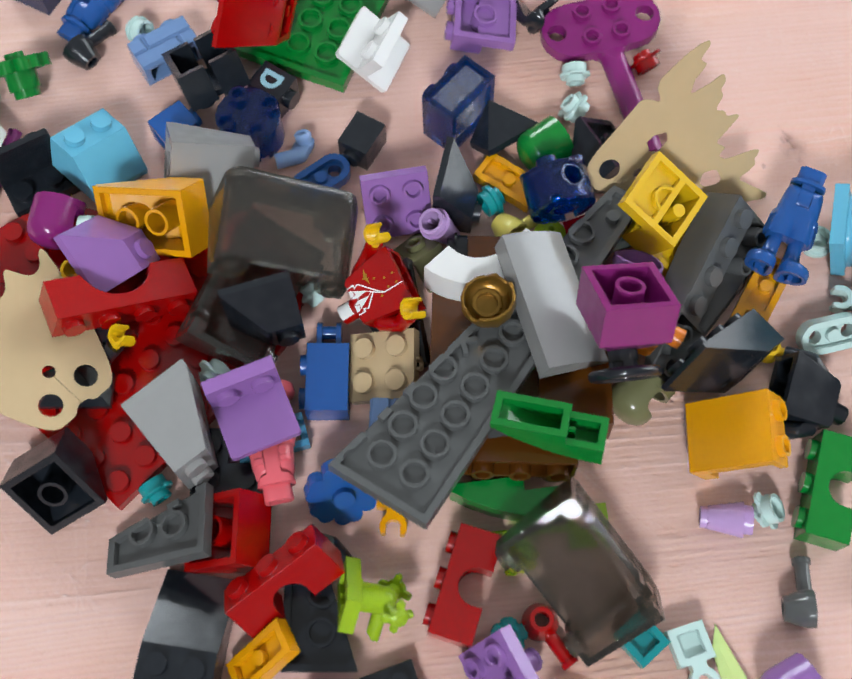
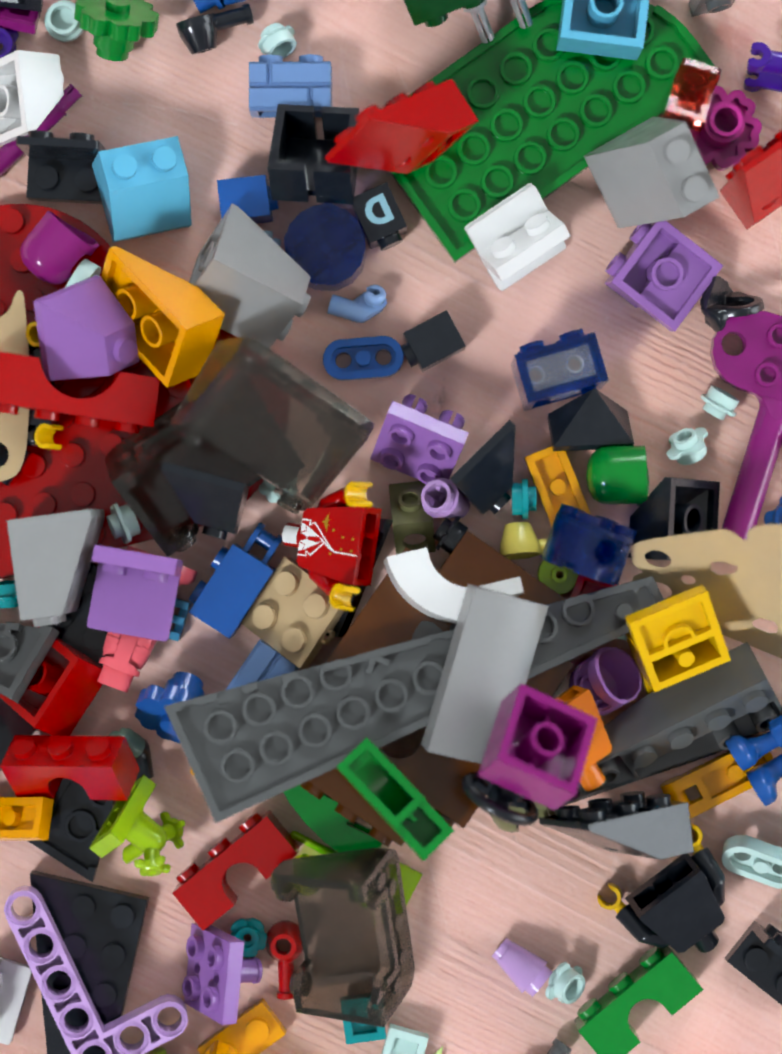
camera: 35 degrees right, 20 degrees up
pearl gold hair [460,273,516,328] -> none
light orange panel [685,388,791,480] -> none

